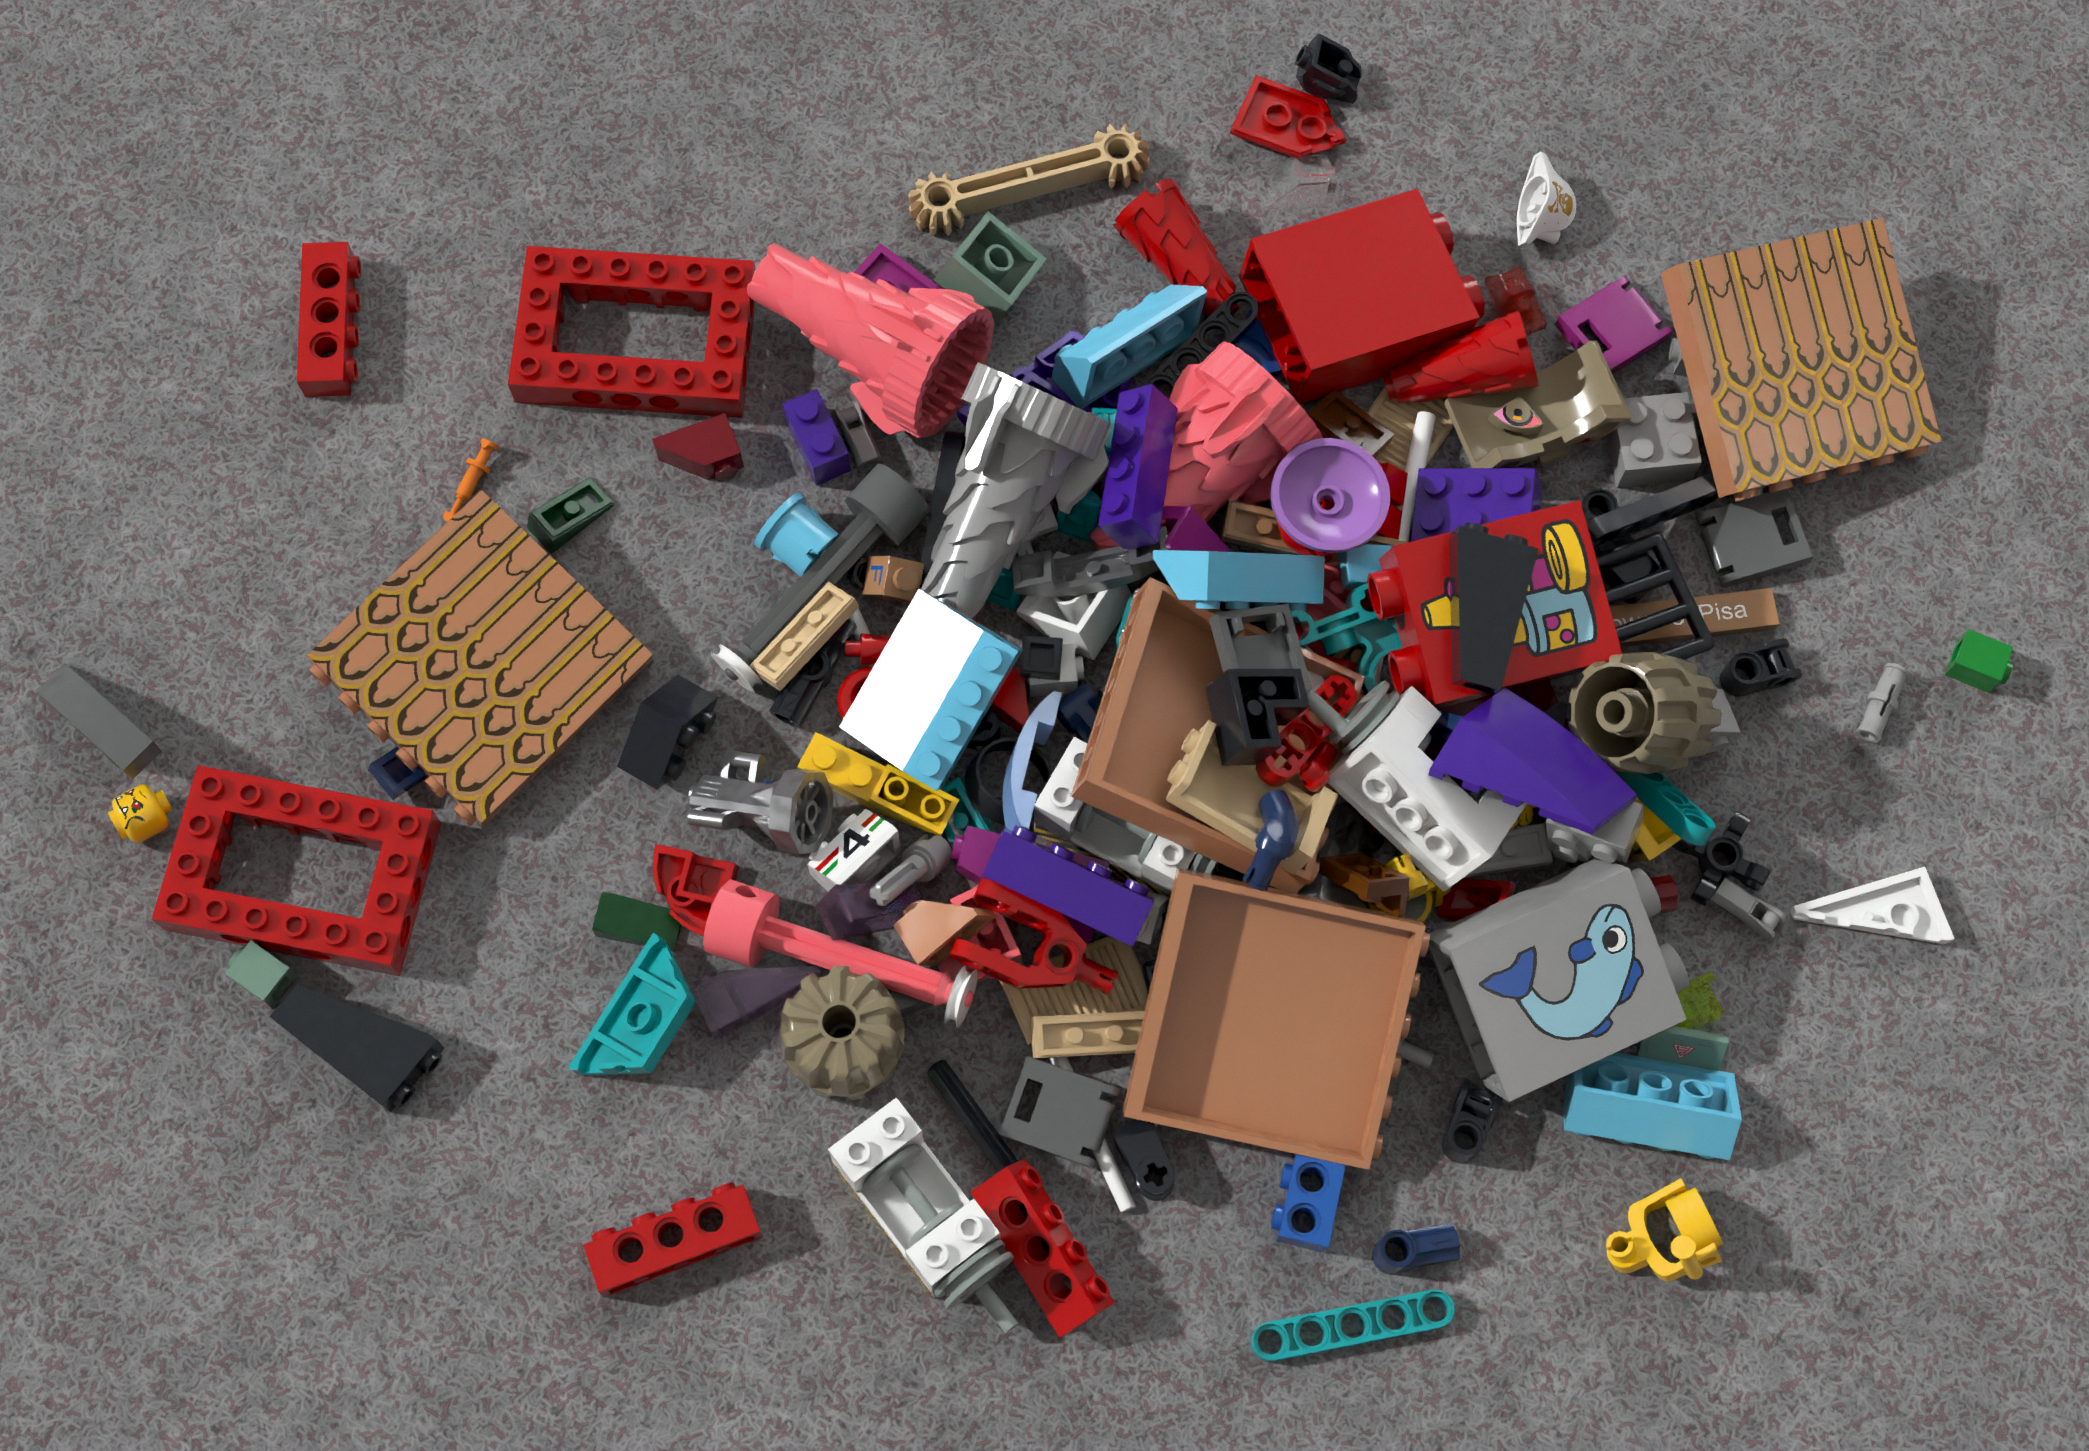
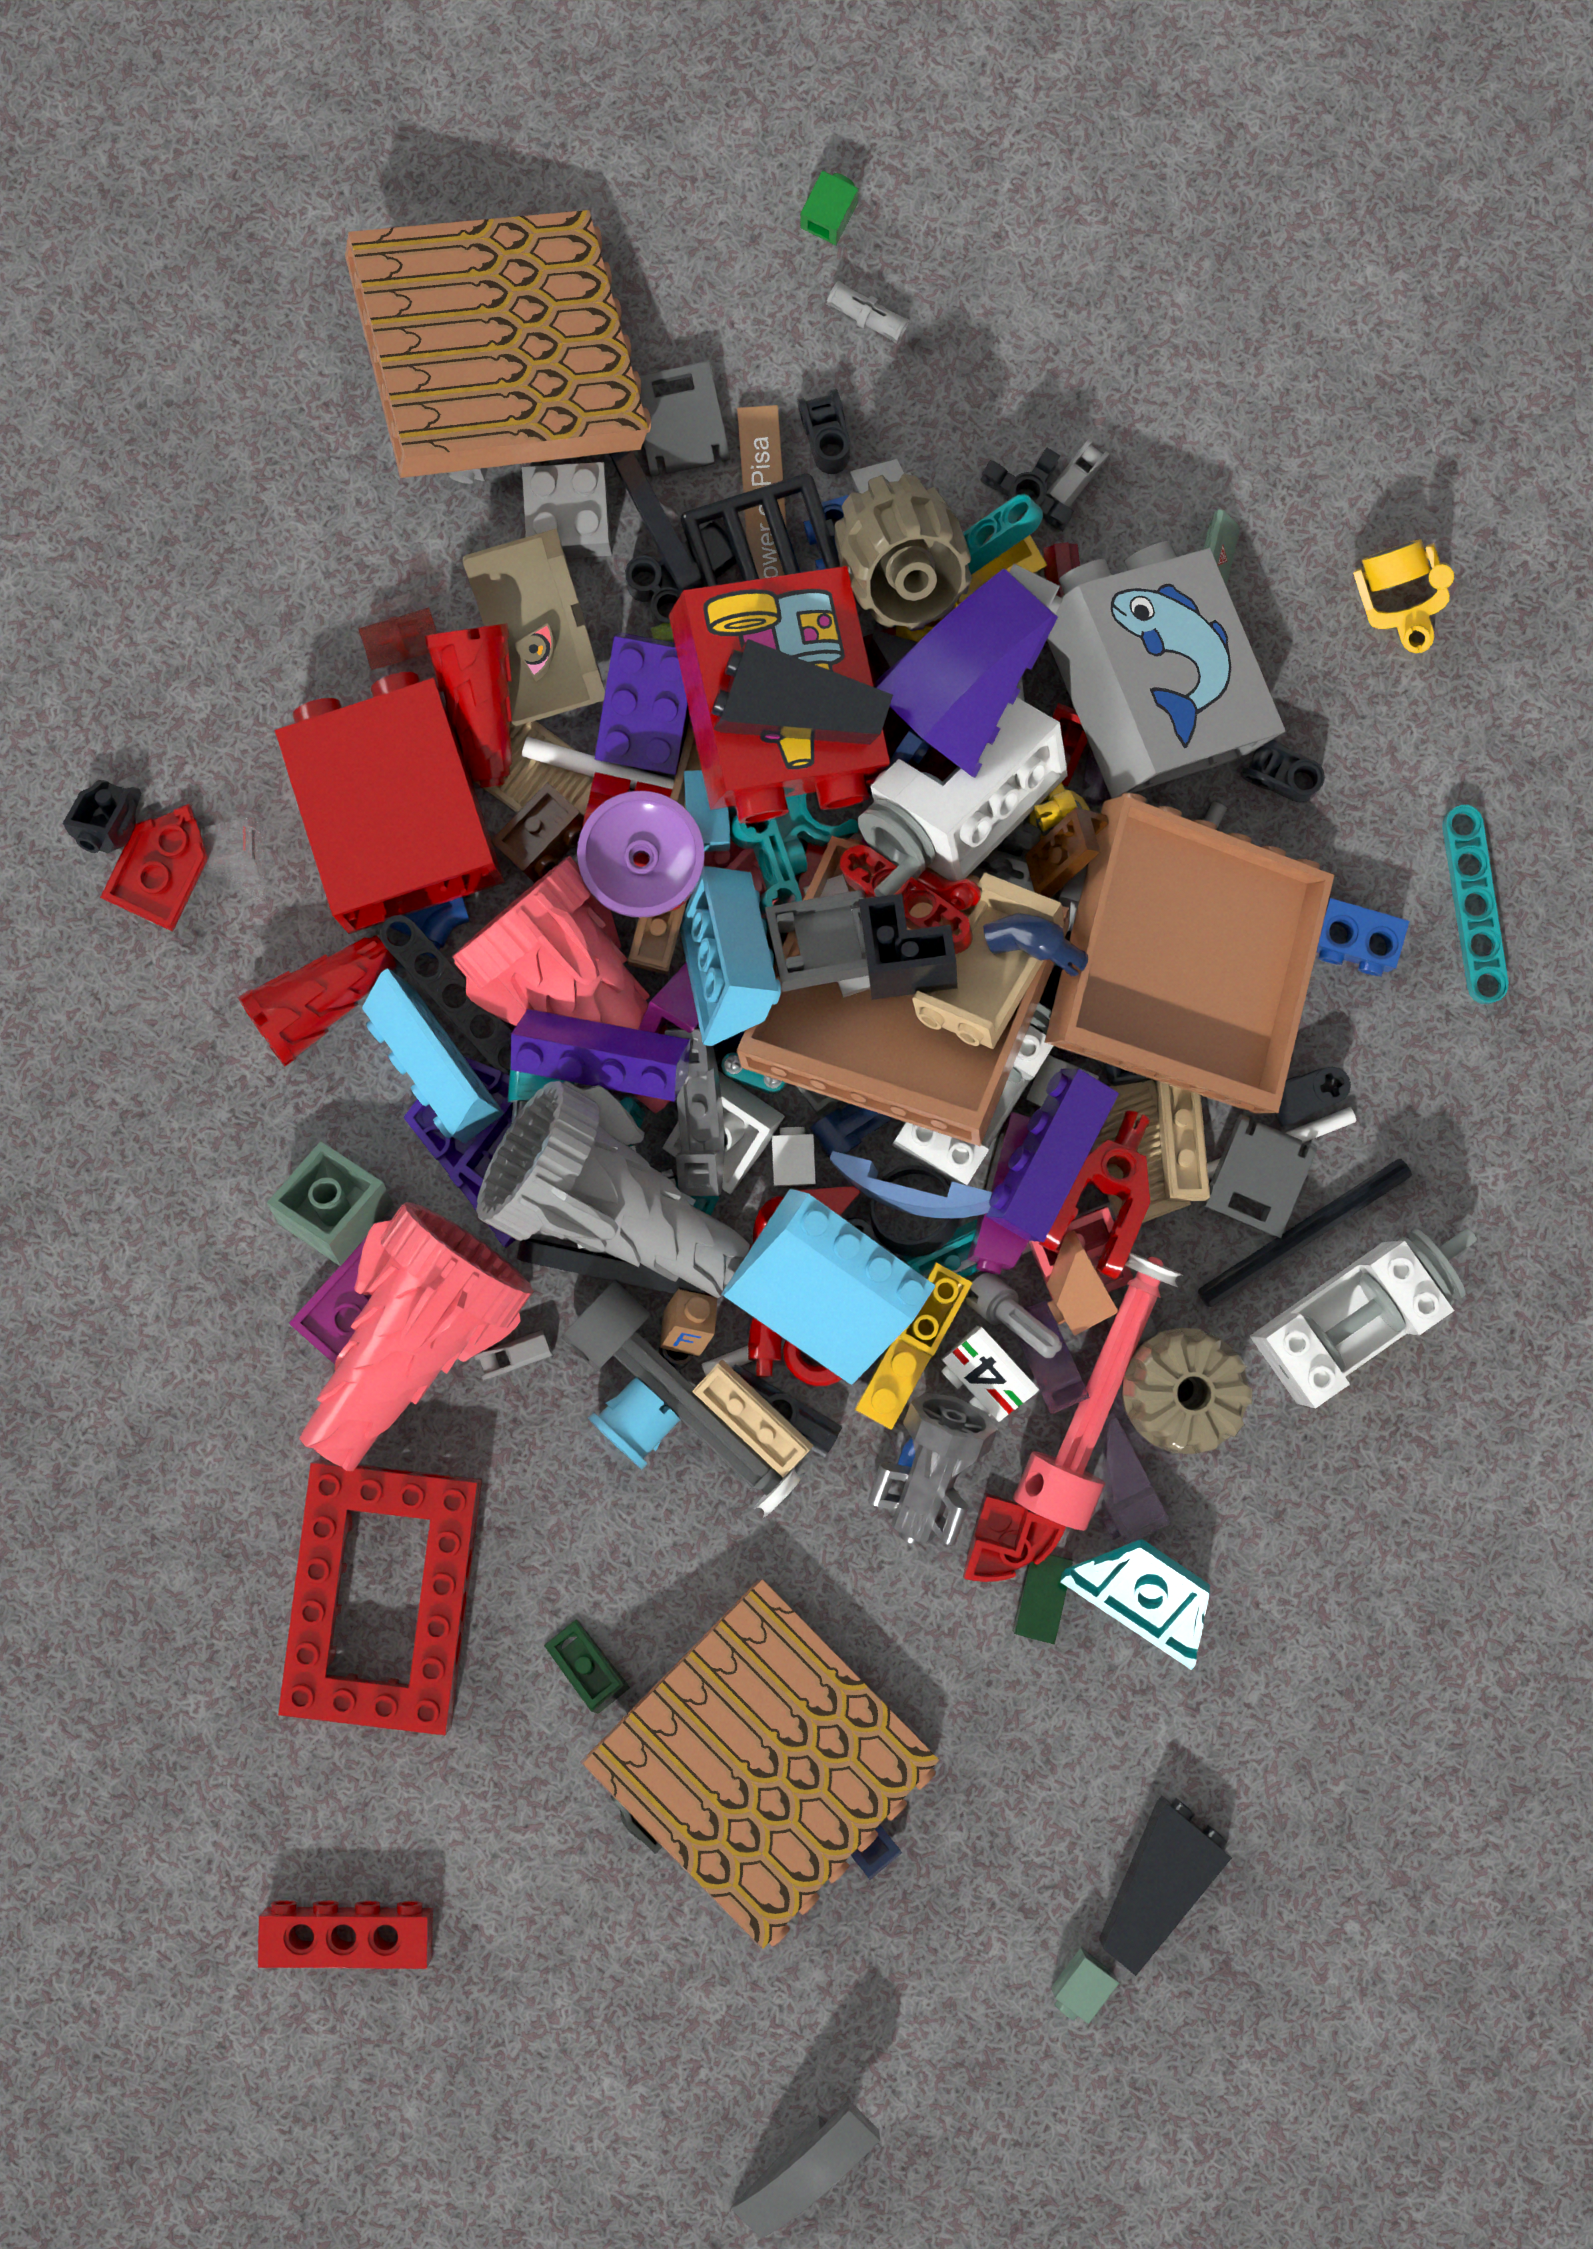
camera: 85 degrees left, 15 degrees up
yellow head [108,784,173,844] -> none
red brick [152,765,442,976] -> none
orange piece [443,438,499,522] -> none
red brick [583,1182,763,1298] -> none
black brick [617,675,718,790] -> none
dark red slope [652,413,744,480] -> none
dark purple brick [782,389,851,486] -> none
tan arm [909,123,1150,236] -> none
red brick [971,1159,1115,1338] -> none
black tile [1020,635,1063,680] -> none
dark blue piece [1372,1223,1460,1274] -> none
white hat [1517,152,1576,247] -> none
magenta container [1554,276,1673,374] -> none
medium azure slope [1563,1052,1742,1160] -> none
clear neon green panel [1676,971,1724,1030] -> none
white wing [1790,867,1954,944] -> none

